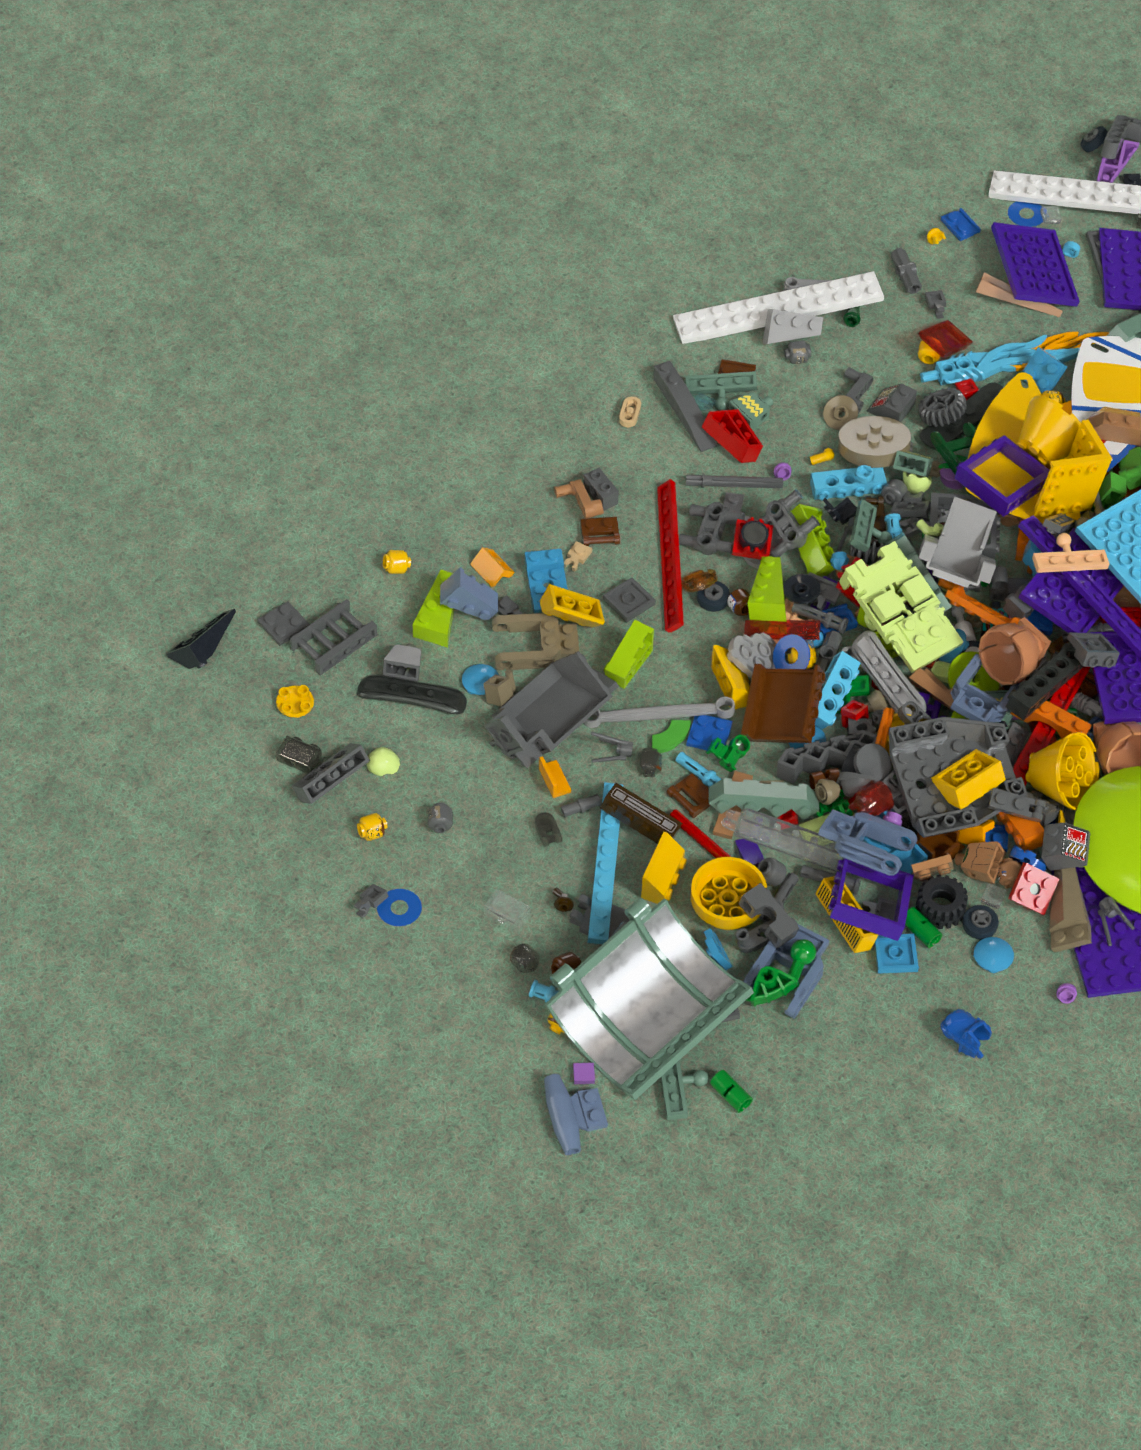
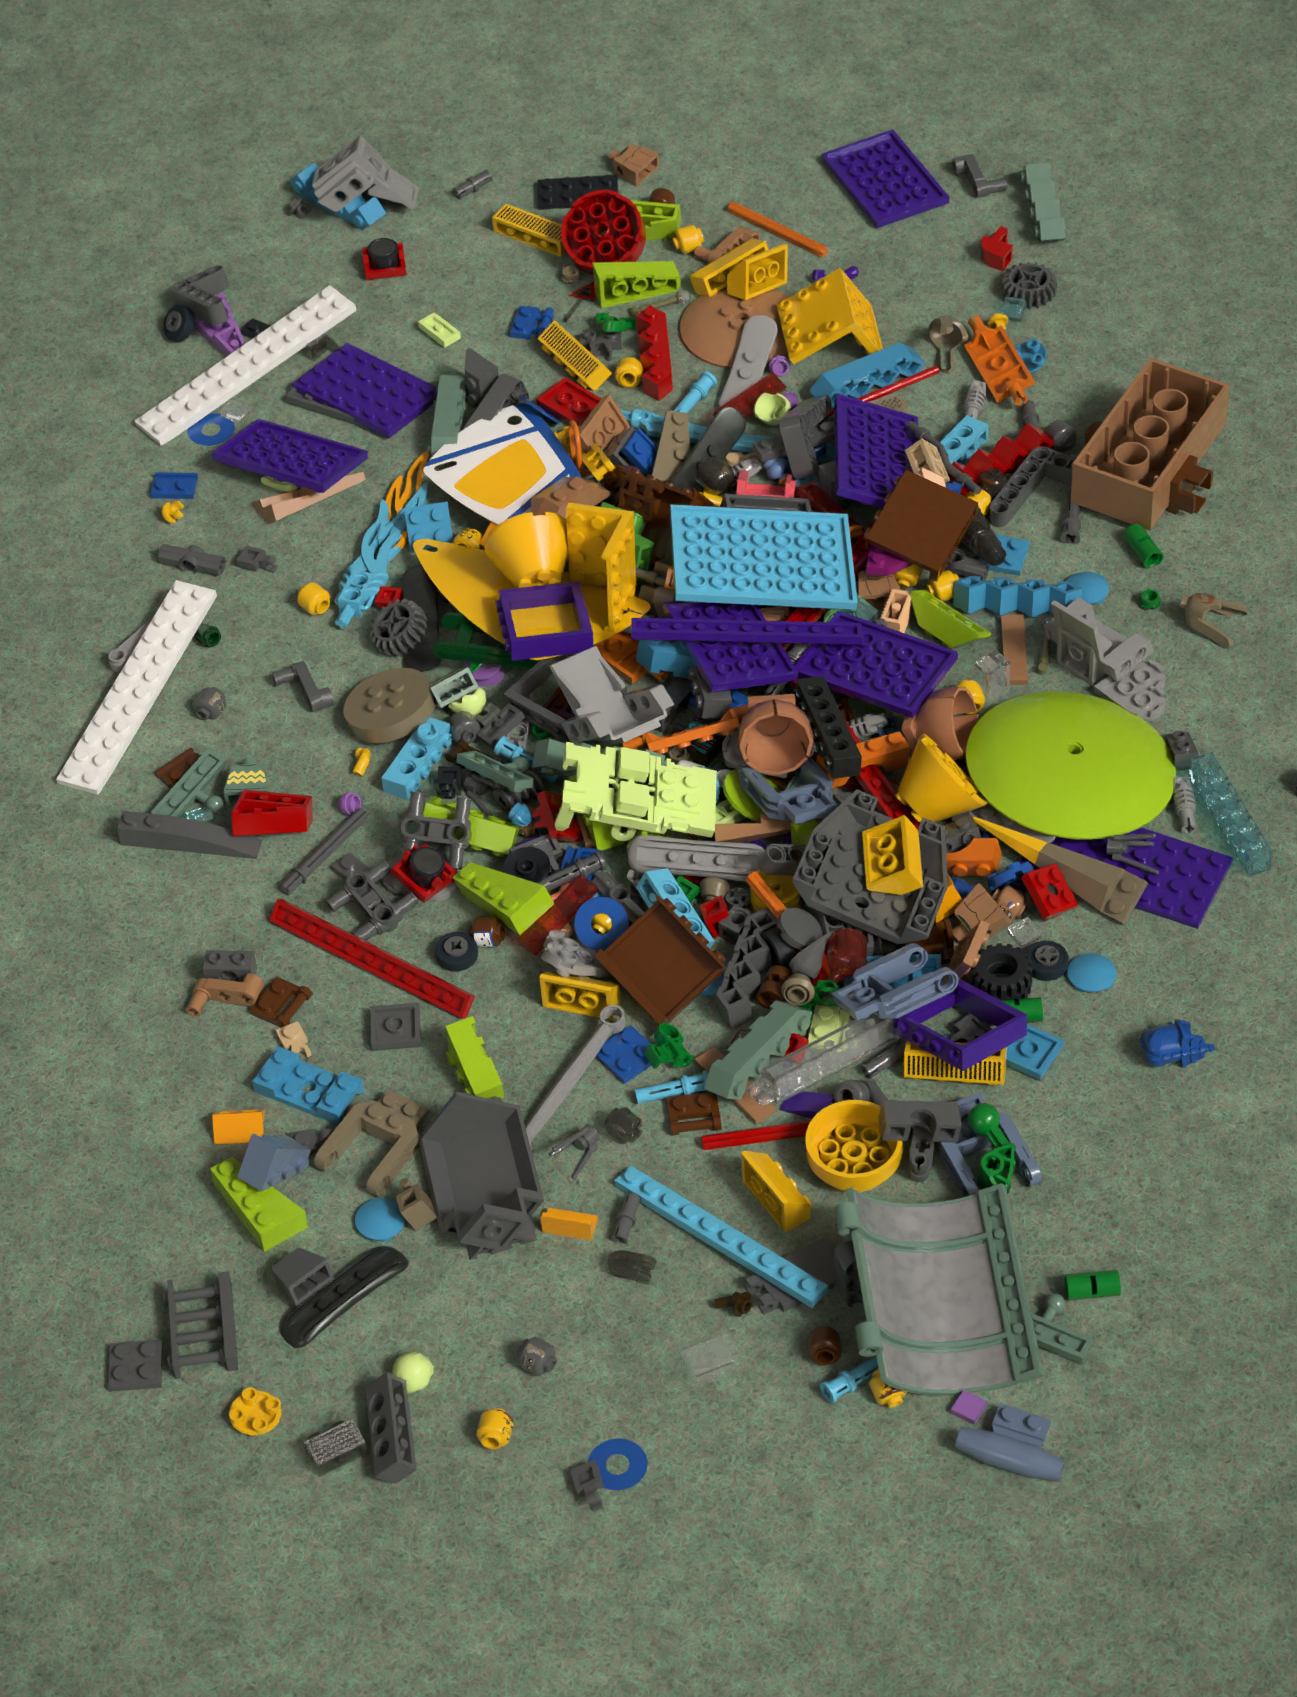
camera: 50 degrees left, 5 degrees down
black wedge [166,609,236,669] -> none
yellow head [383,550,411,574] -> none
clear smoke head [510,943,540,973] -> none
yellow slope [540,584,605,628] -> none
dark brown brick [600,783,682,844] -> none
tan plate [619,396,641,428] -> none
bright green tile [652,720,691,754] -> none
clear orange tile [681,569,718,592] -> none
dark azure plate [704,928,733,970] -> none
light grey wedge [763,309,823,344] -> none
dark tan dish [823,395,858,430] -> none
dark grey slope [867,383,917,422] -> none
medium lavender plate [883,811,902,826] -> none
yellowish green arm [916,520,943,536] -> none
clear red piece [918,320,973,358] -> none
dark grey plate [988,788,1046,822] -> none
light nougat plate [1032,533,1110,573] -> none
slope [1041,822,1091,871] -> none
dark grey plate [1043,513,1076,535] -> none
medium lavender plate [1056,983,1077,1004] -> none
medium azure tile [1062,241,1080,258] -> none
dark grey plate [1067,632,1120,668] -> none

